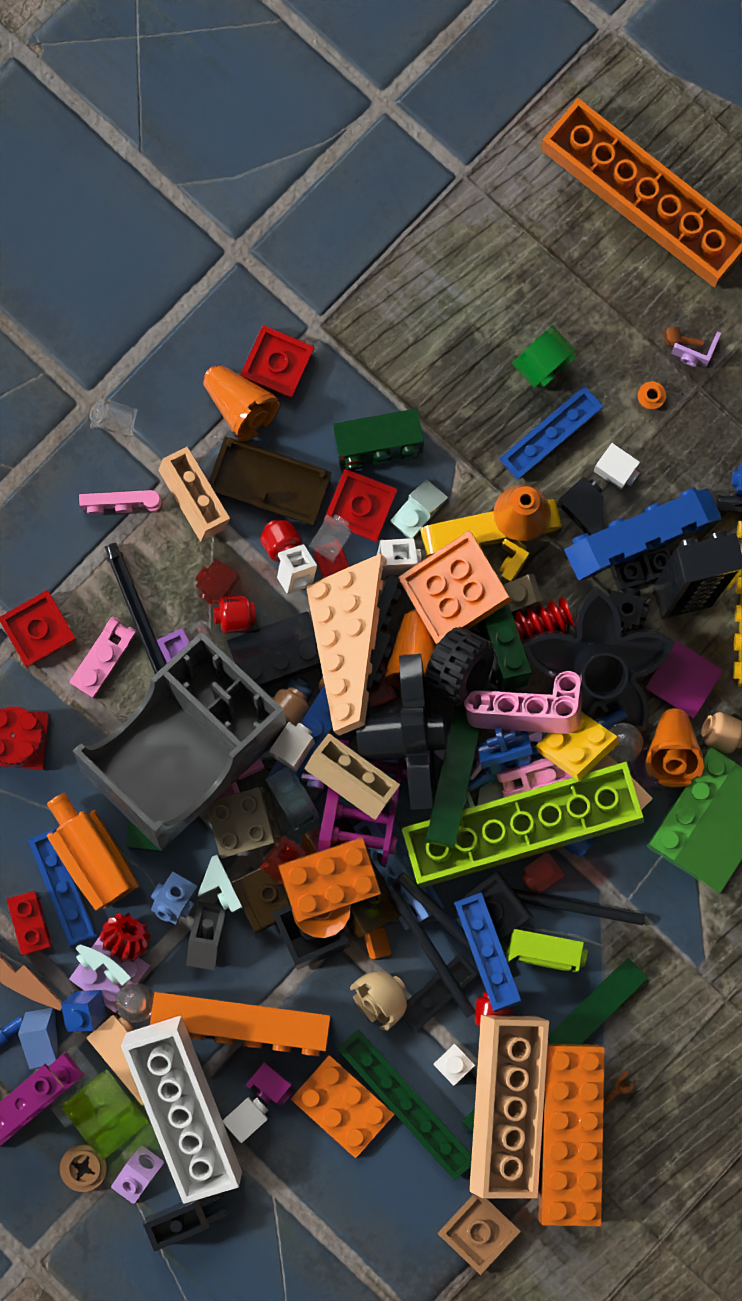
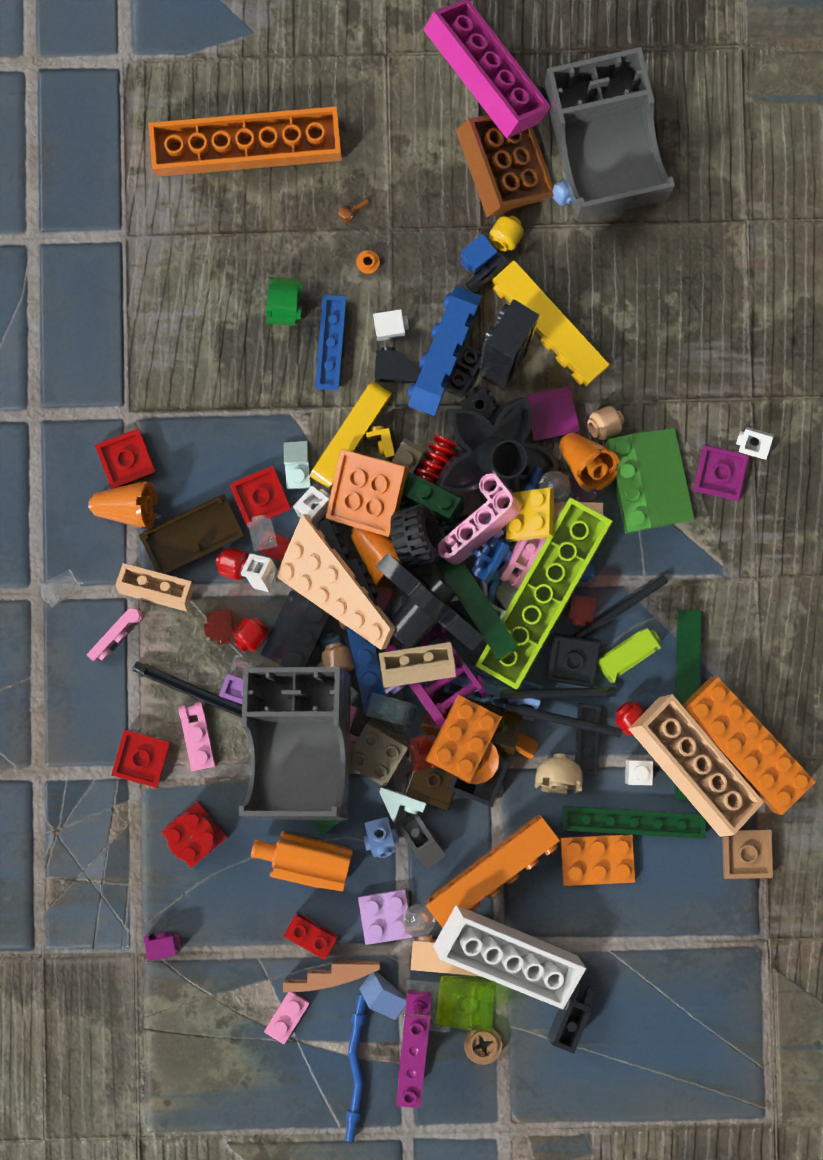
camera: 40 degrees left, 5 degrees up
blue tile [28,829,97,947] -> none
blue brick [61,990,107,1032] -> none
light aqua slope [76,945,133,986] -> none
red gear [99,912,151,963] -> none
lavender bracket [111,1146,164,1204] -> none
white brick [223,1097,269,1143] -> none
magenta brick [246,1062,292,1107] -> none
white brick [270,722,315,772] -> none
dark green brick [333,408,424,471] -> none
blue plate [454,892,522,1013] -> none
orange cone [494,485,551,541] -> none
dark orange hand [603,1071,636,1108] -> none
lavender bracket [671,331,721,368] -> none

